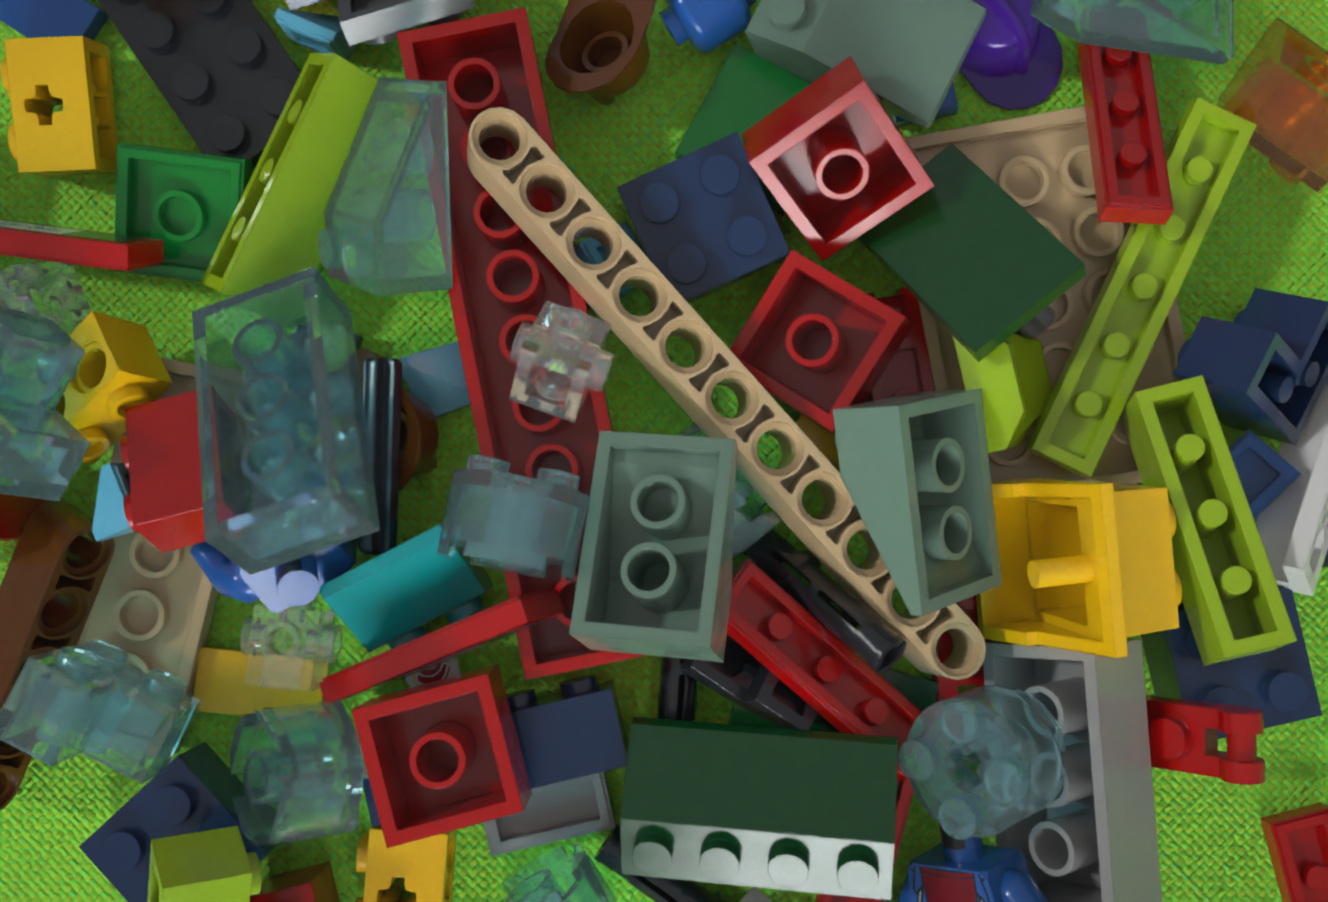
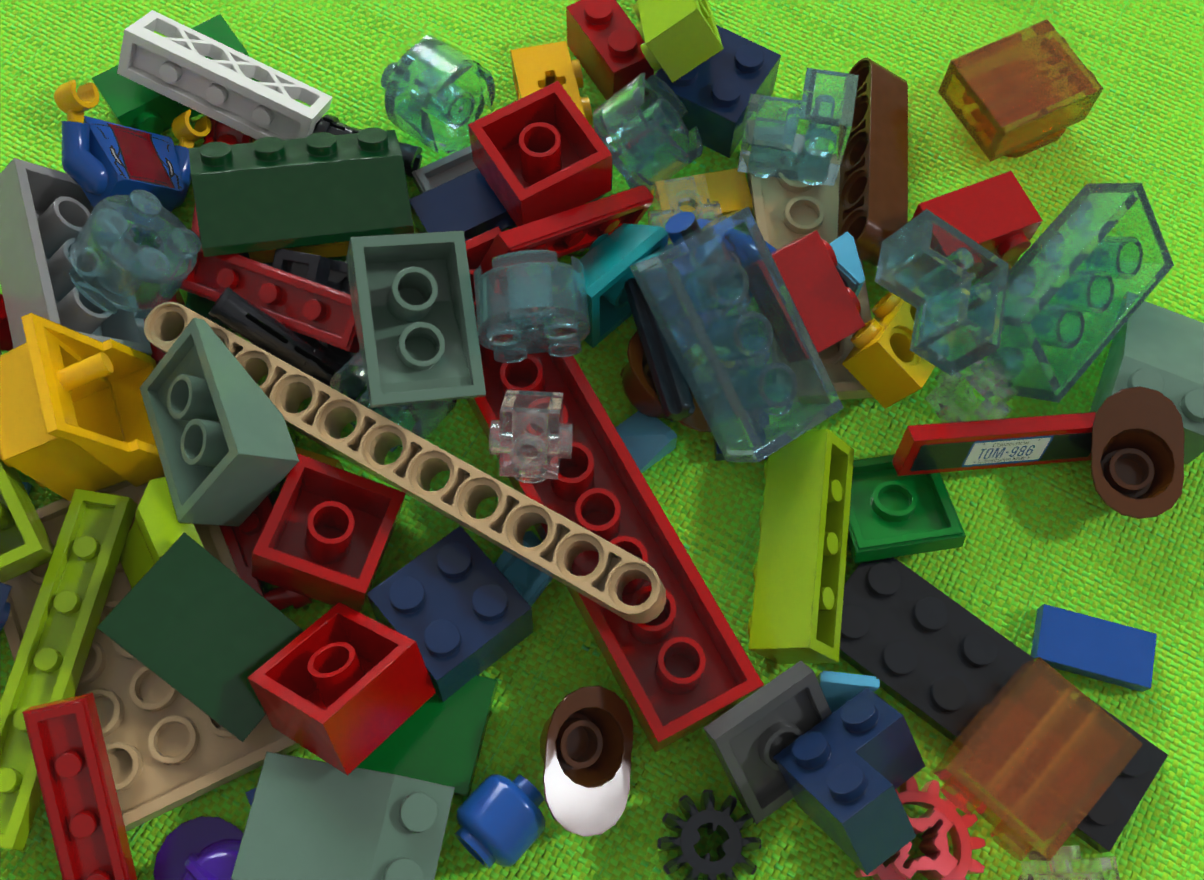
camera: 165 degrees right, 20 degrees down
yellow brick [0,36,118,176] -> none
clear light blue slope [318,77,453,296] -> none

